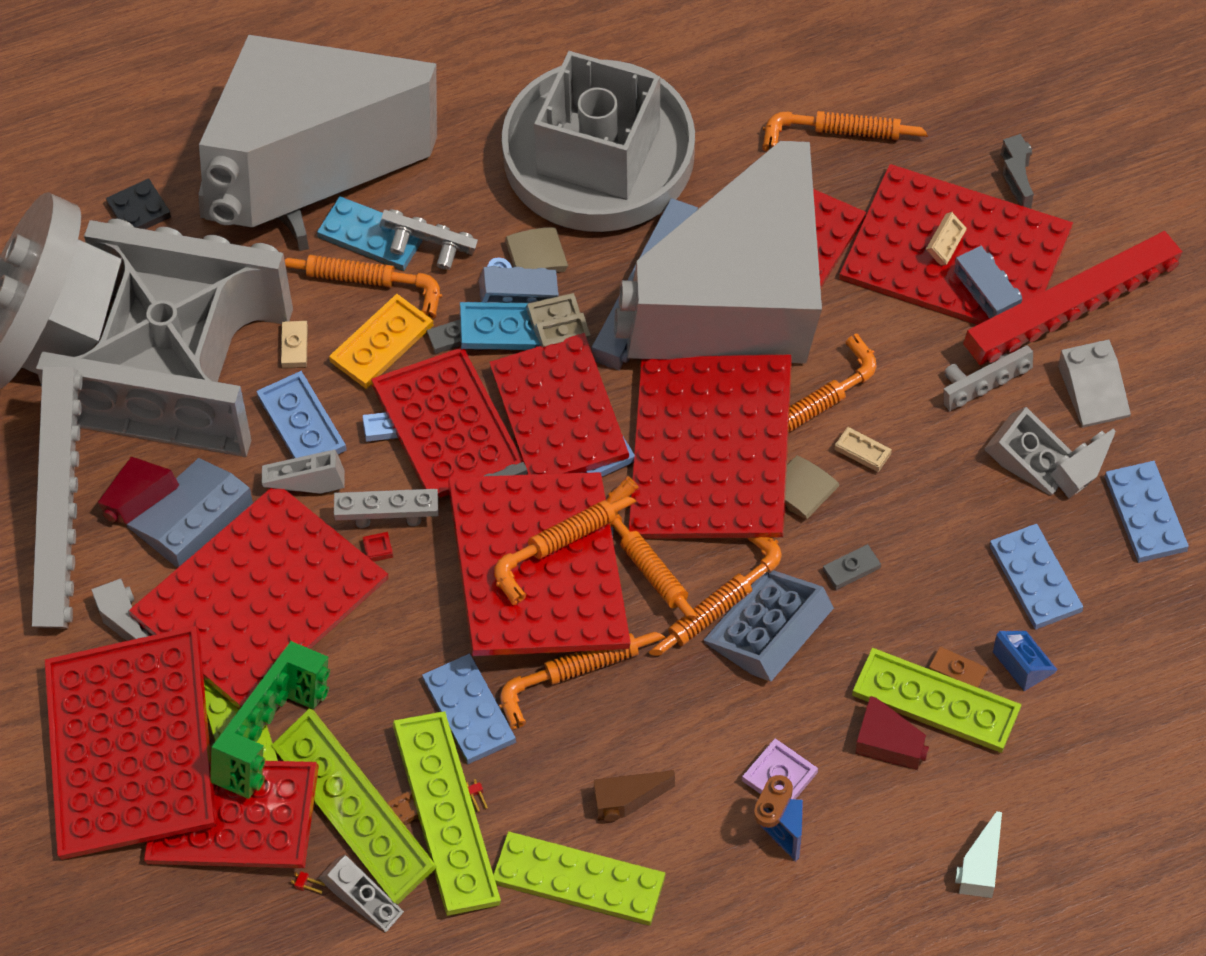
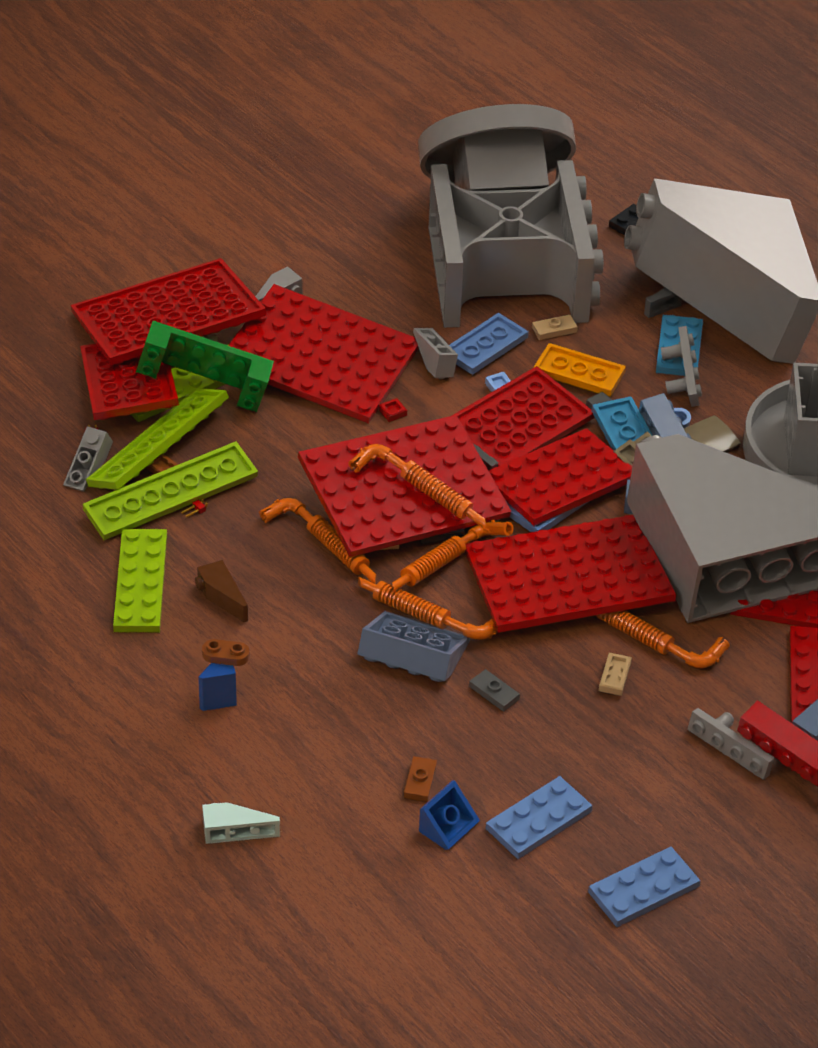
camera: 70 degrees right, 15 degrees down
light grey brick [32,367,82,629] -> none
dark red slope [98,456,179,525] -> none
sand blue slope [126,458,253,568] -> none
orange piece [285,255,443,319] -> none
light grey plate [334,489,438,528] -> none
medium blue plate [422,654,516,764] -> none
lavender plate [742,739,818,799] -> none
dark tan slope [785,455,839,519] -> none
lime plate [852,648,1022,753] -> none
dark red slope [855,696,929,770] -> none
light grey slope [984,407,1074,495] -> none
light grey slope [1050,428,1116,499] -> none
light grey slope [1058,339,1131,428] -> none

